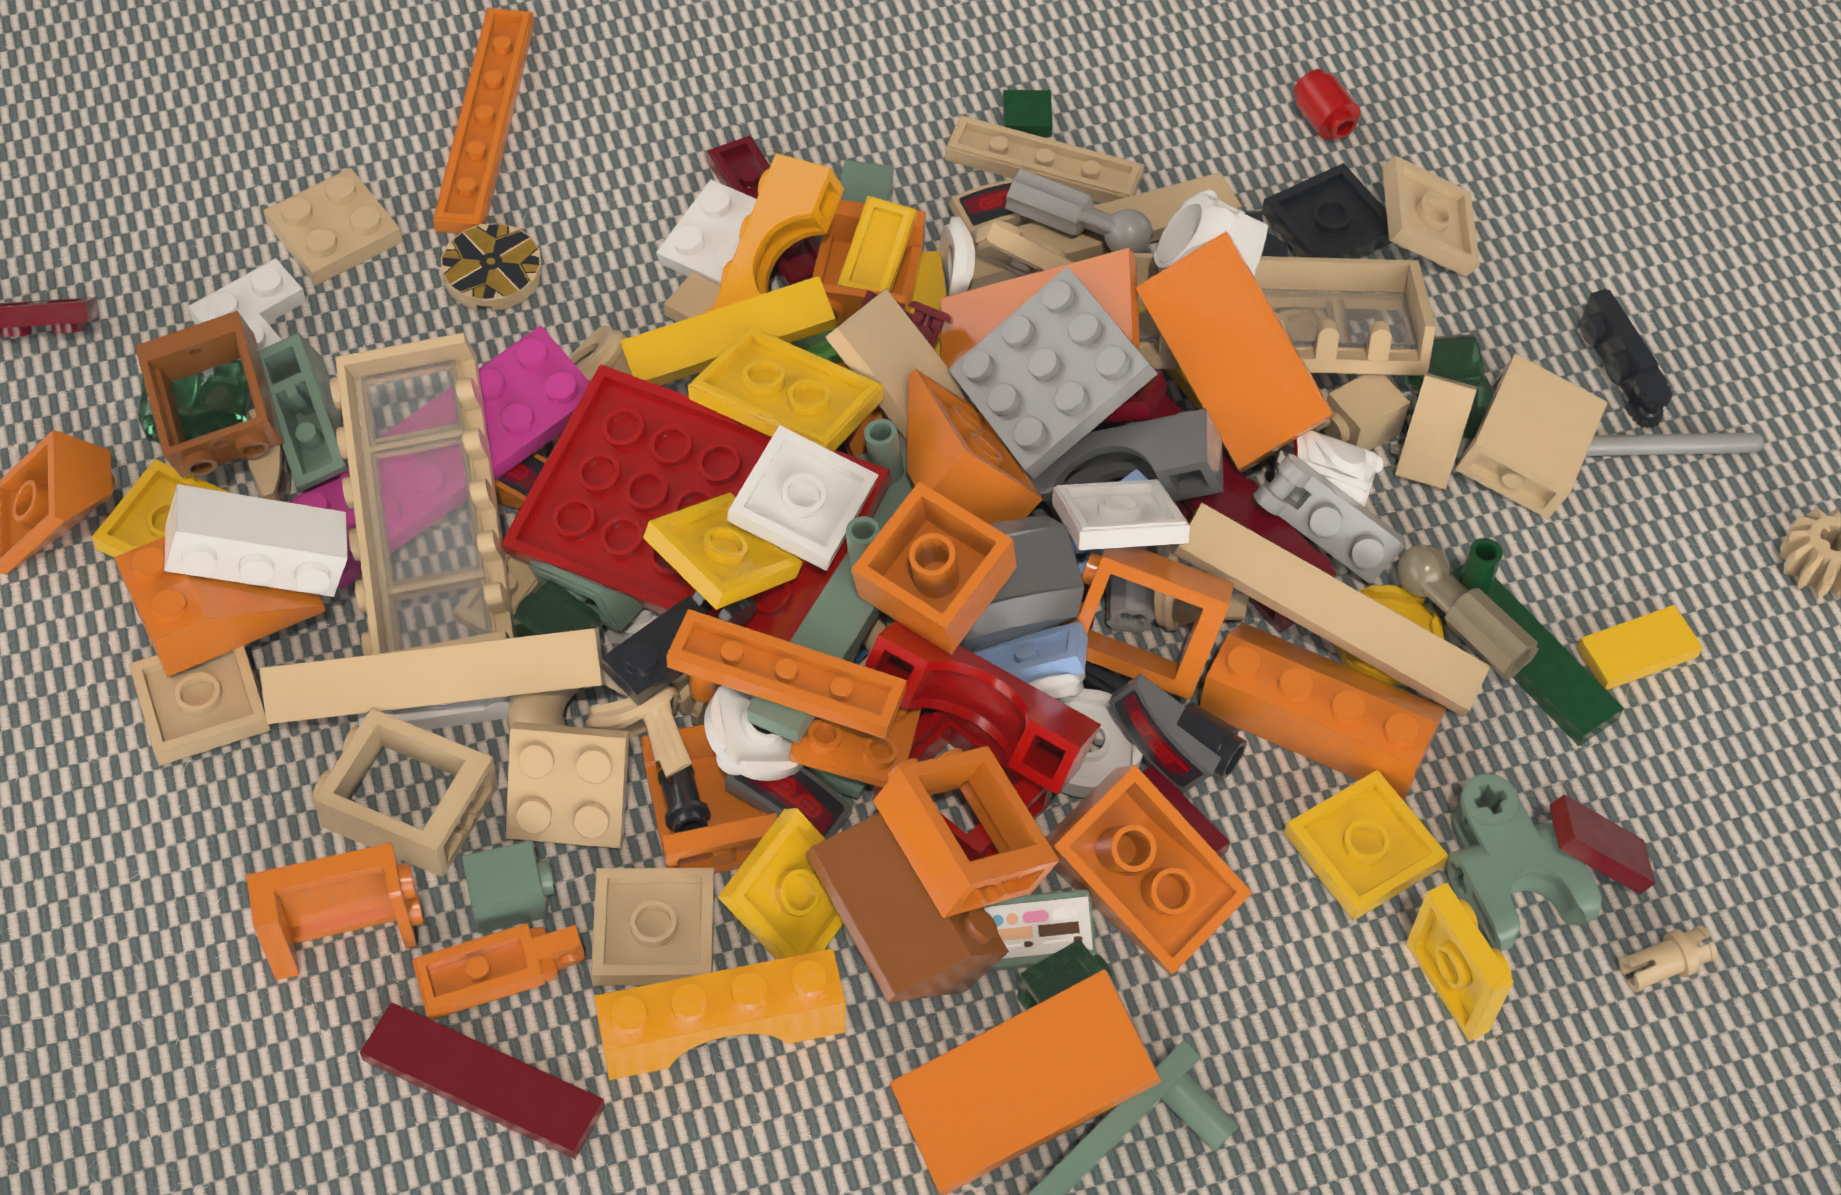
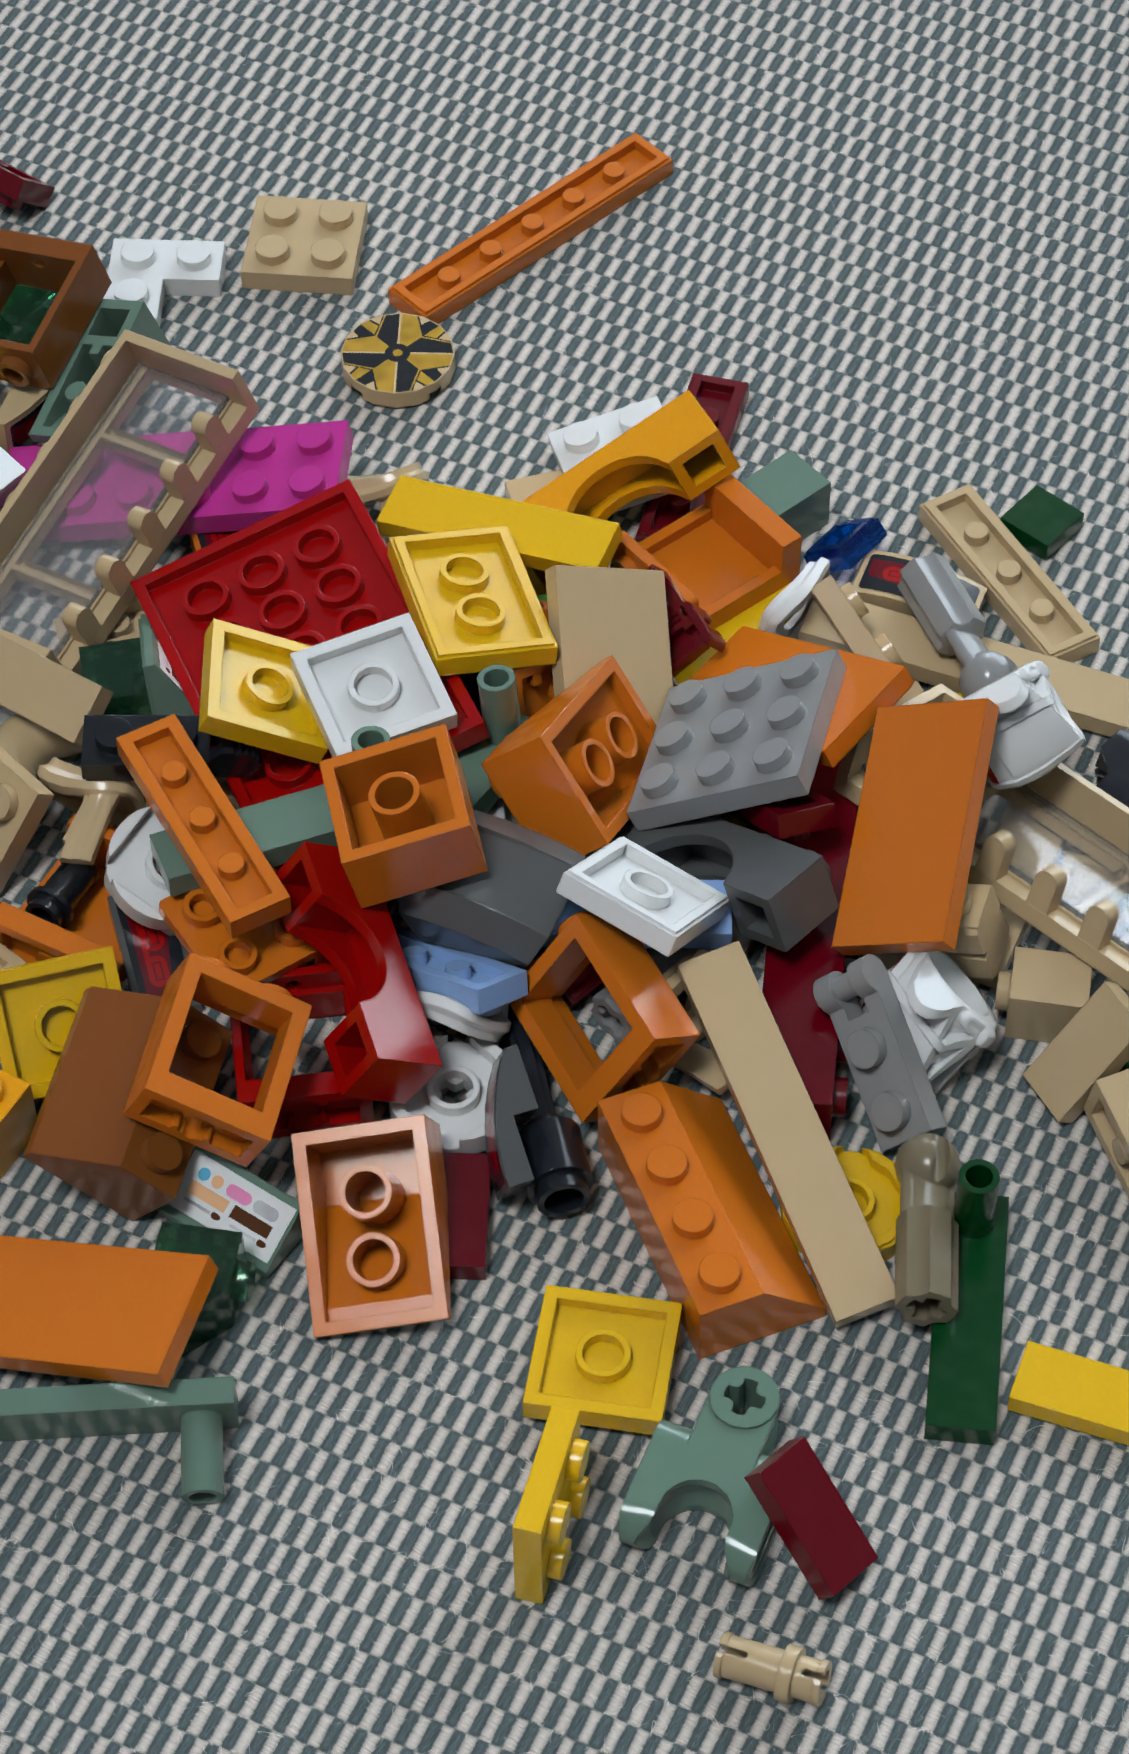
camera: 45 degrees right, 5 degrees down
yellow tile [837,196,917,293] -> none
none -> clear blue tile [803,517,887,571]

